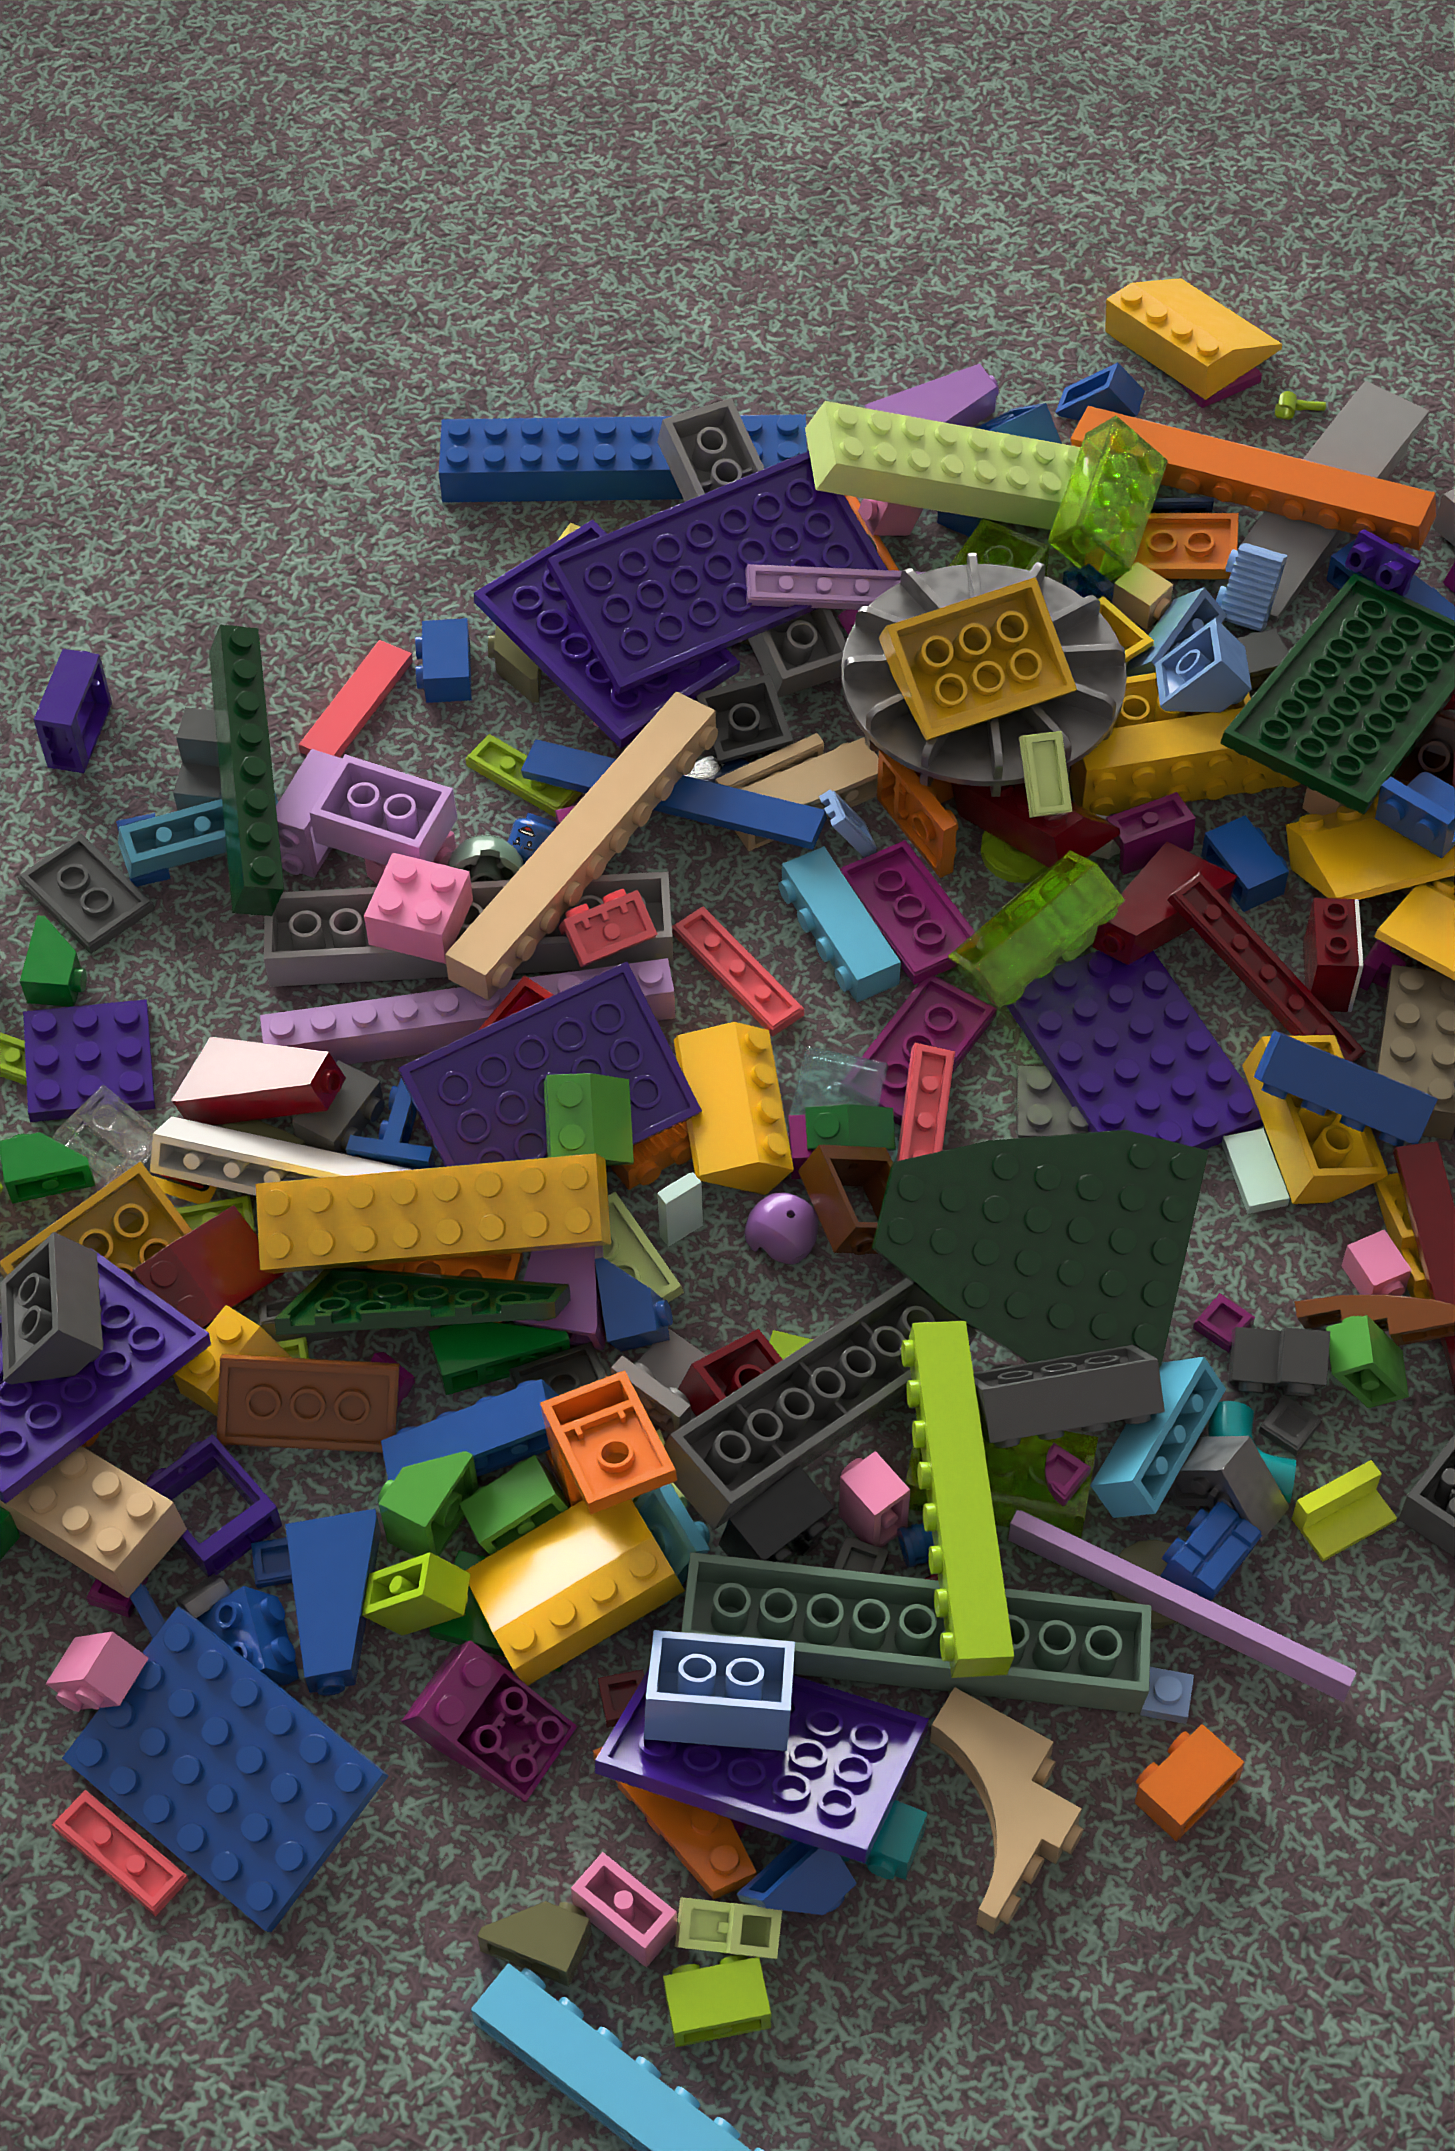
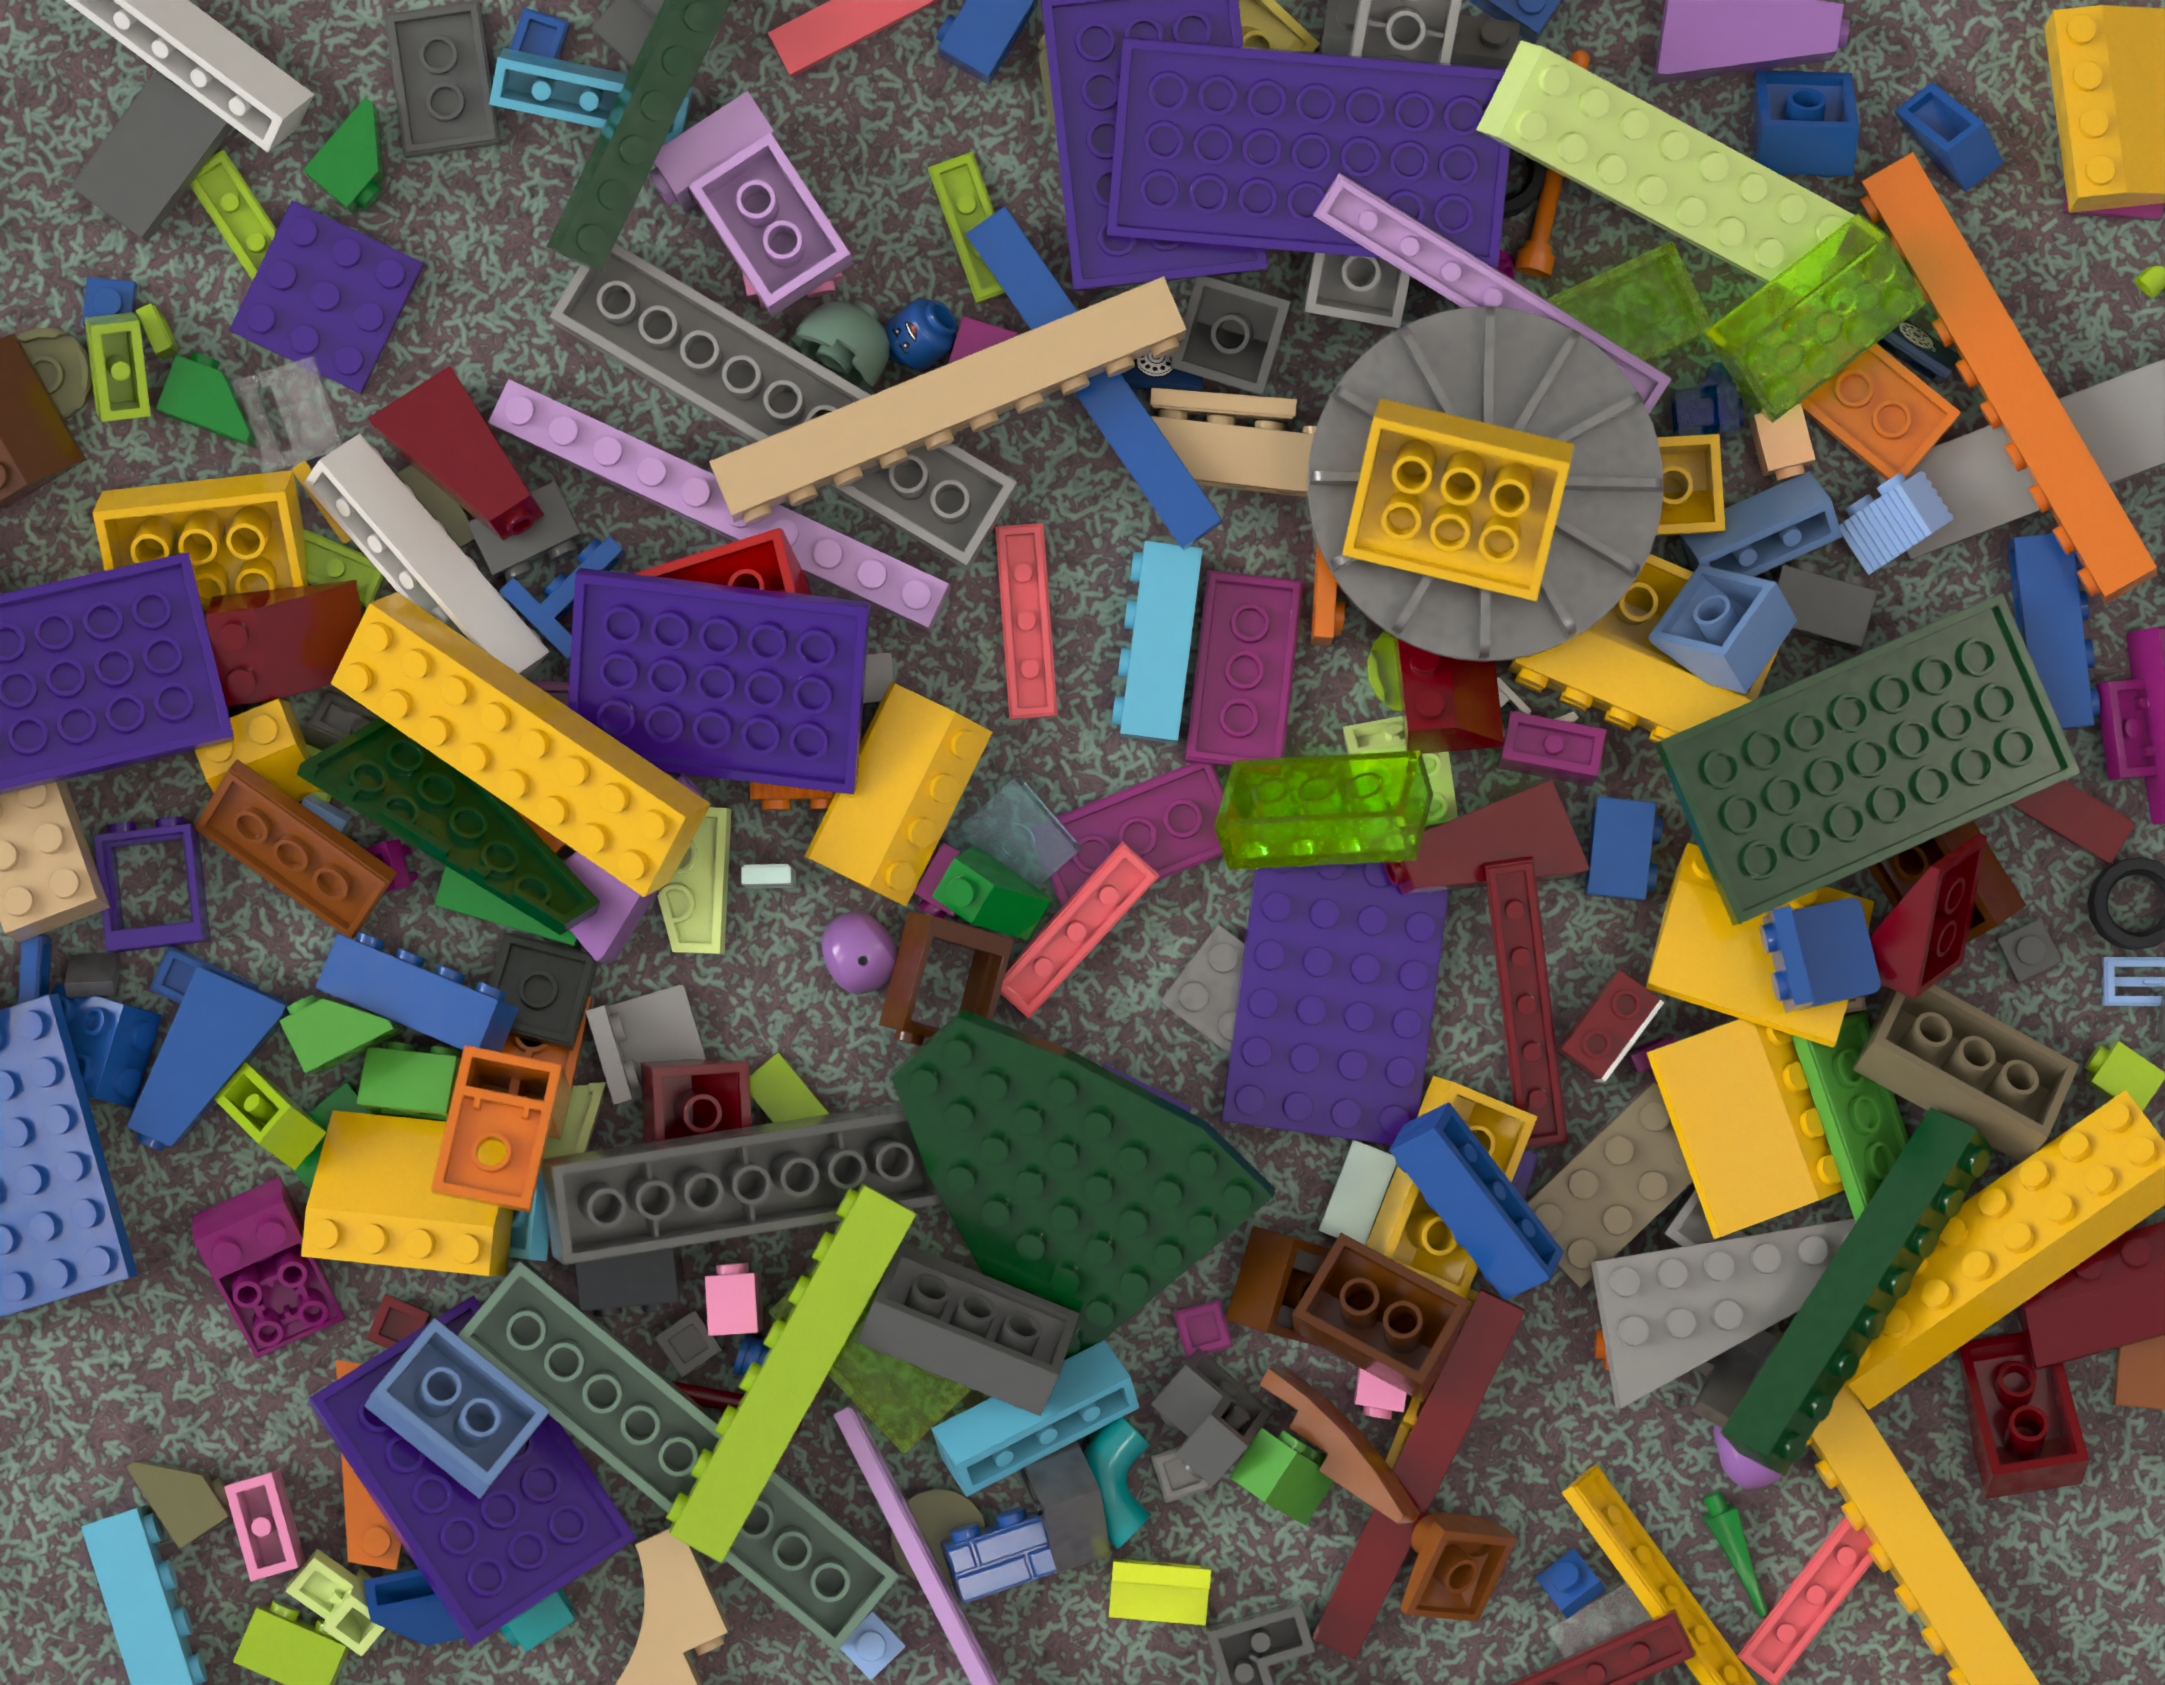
camera: 40 degrees right, 30 degrees up
dark grey slope [0,1232,103,1384] -> none
bright pink brick [364,853,473,964] -> none
bright green slope [544,1073,634,1166] -> none
coral bracket [558,889,658,968] -> none
blue slope [595,1257,673,1352] -> none
light blue tile [819,789,877,858] -> none
yellowish green tile [1019,731,1073,818] -> none
magenta tile [1044,1442,1091,1507] -> none
dark purple hips [1345,529,1421,596] -> none
none -> reddish brown slope [1226,1226,1331,1347]
none -> reddish brown slope [1292,1233,1471,1402]

